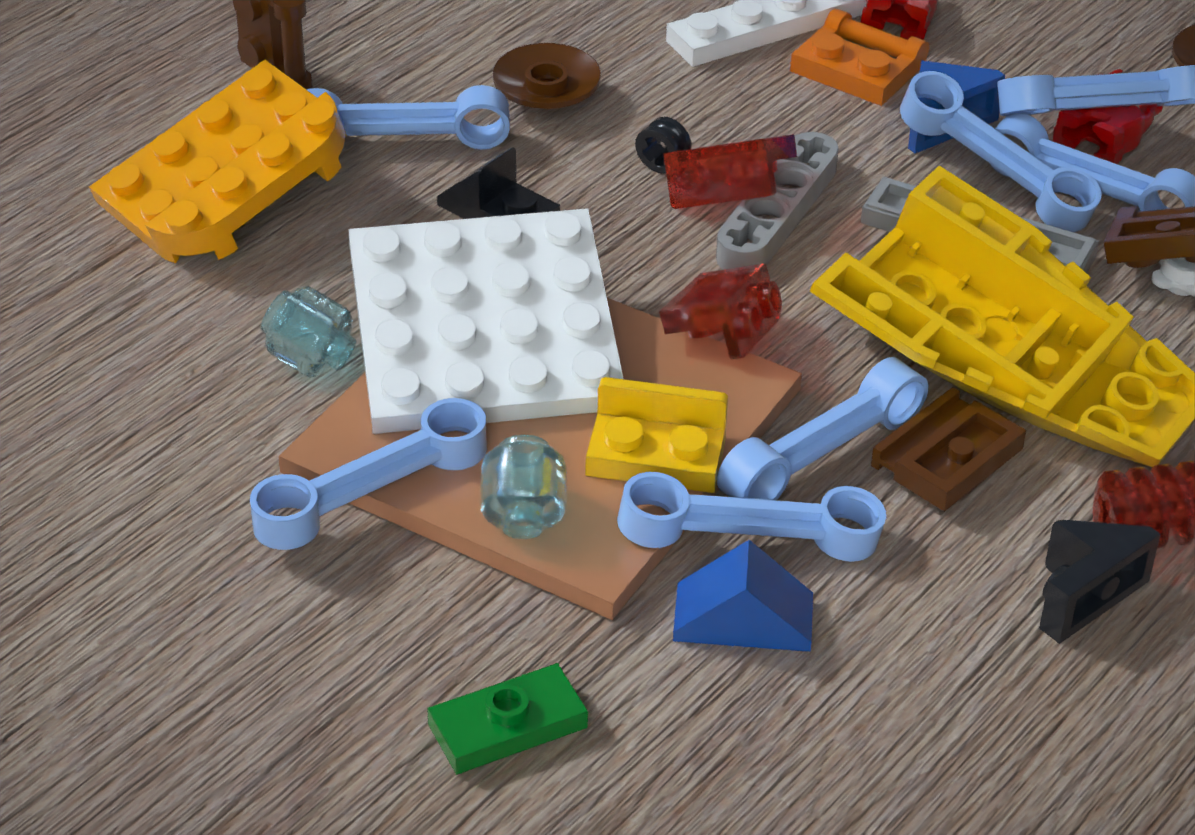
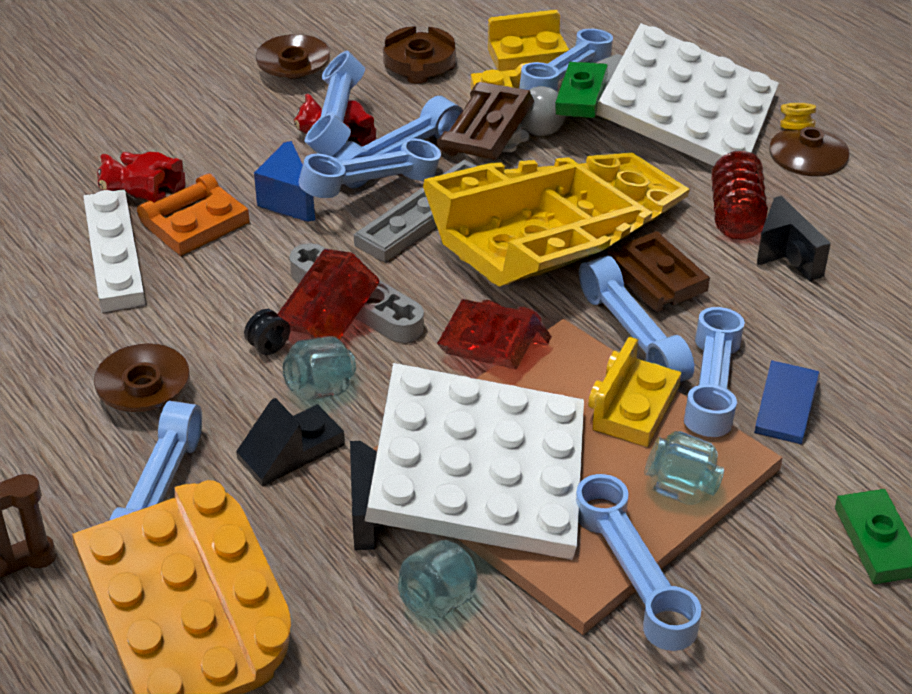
camera: 75 degrees left, 0 degrees up
none -> clear light blue head [282,336,356,400]

